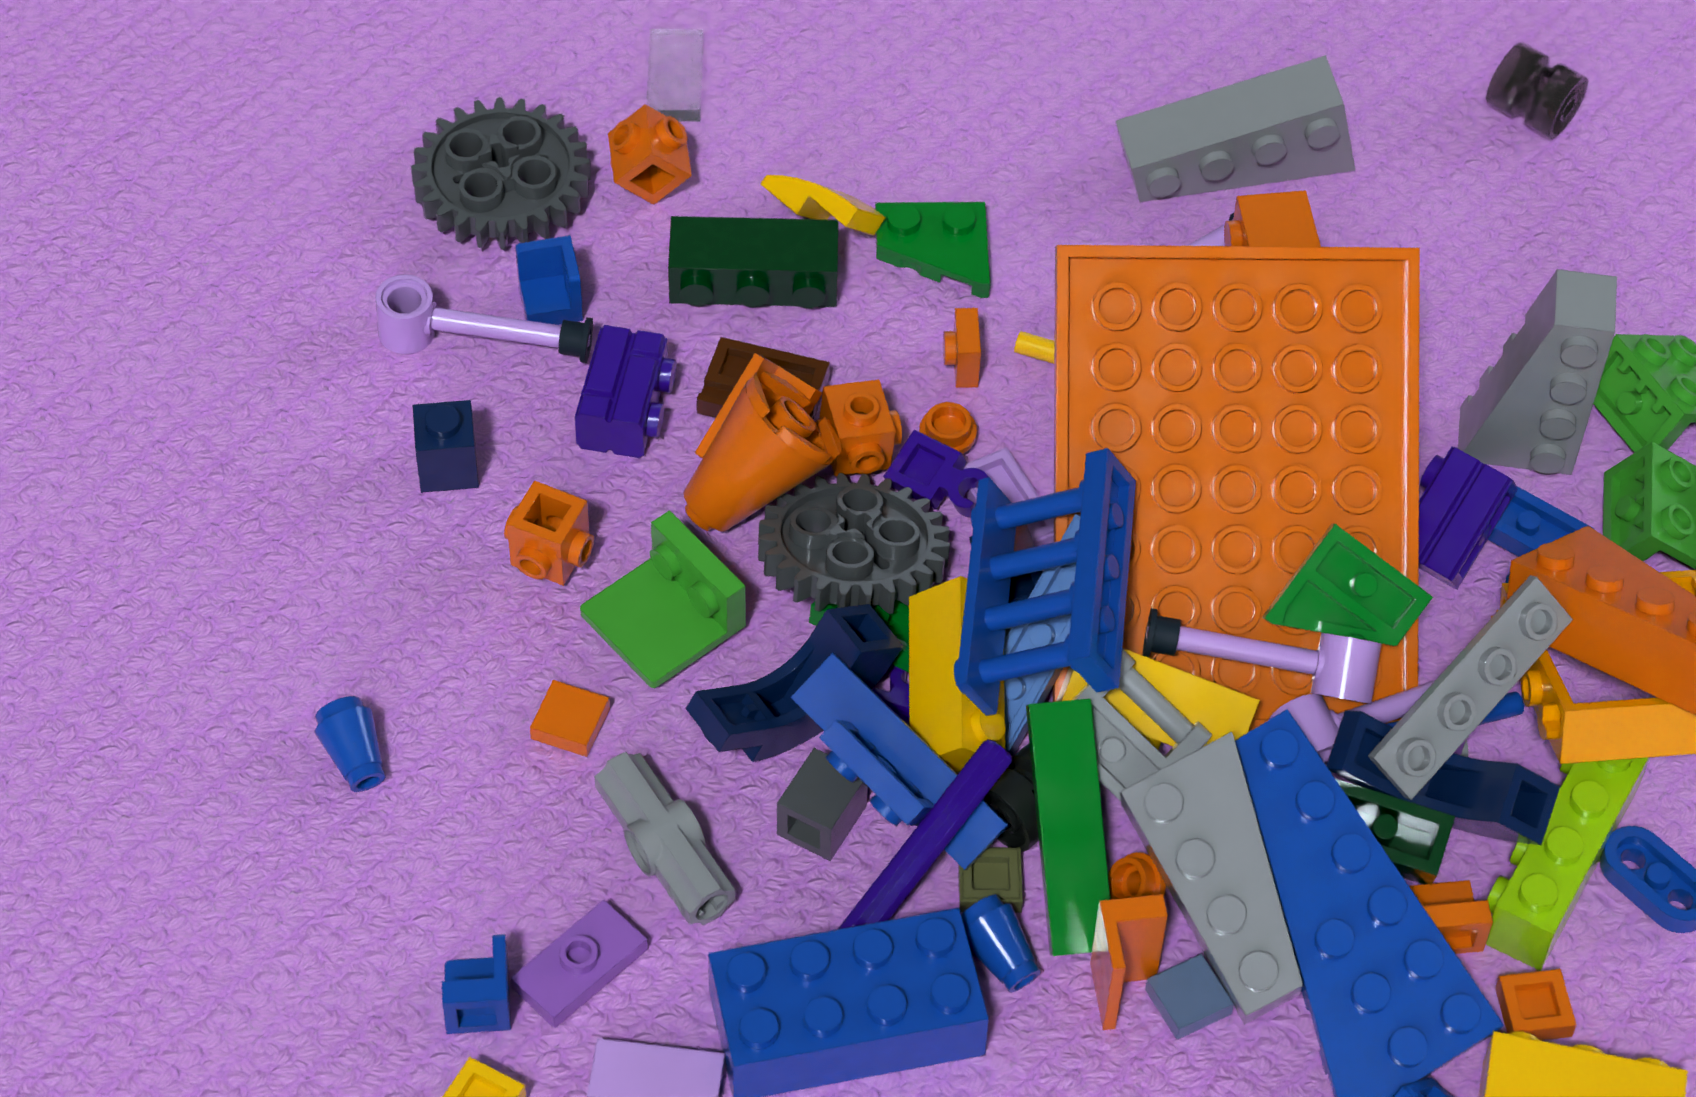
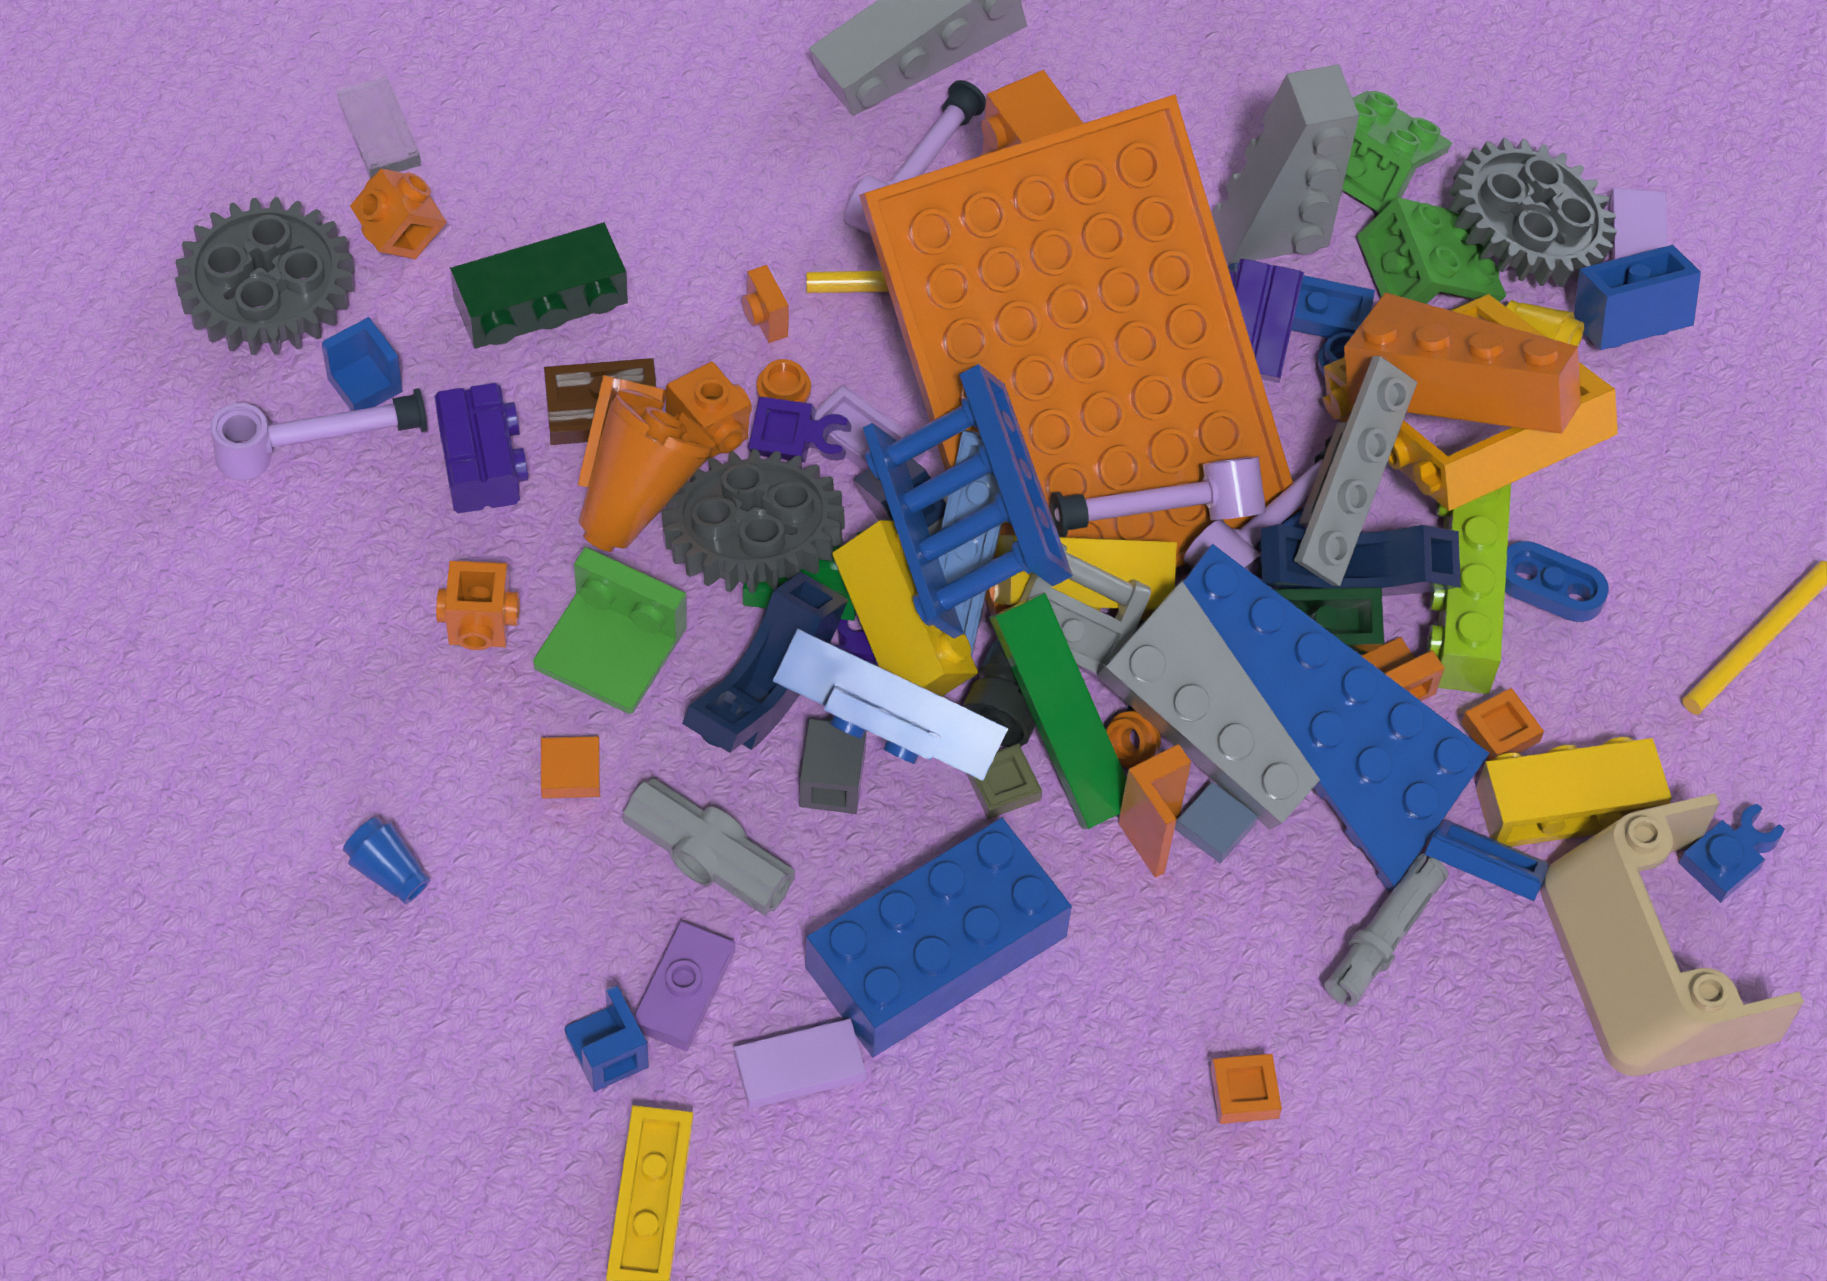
camera: 25 degrees left, 5 degrees up
dark blue brick [412,400,479,493] -> none
yellow slope [760,175,886,235] -> none
dark purple axle [838,739,1012,930] -> none
green wing [875,202,990,298] -> none
blue cone [961,894,1041,993] -> none
green wing [1262,524,1433,646] -> none

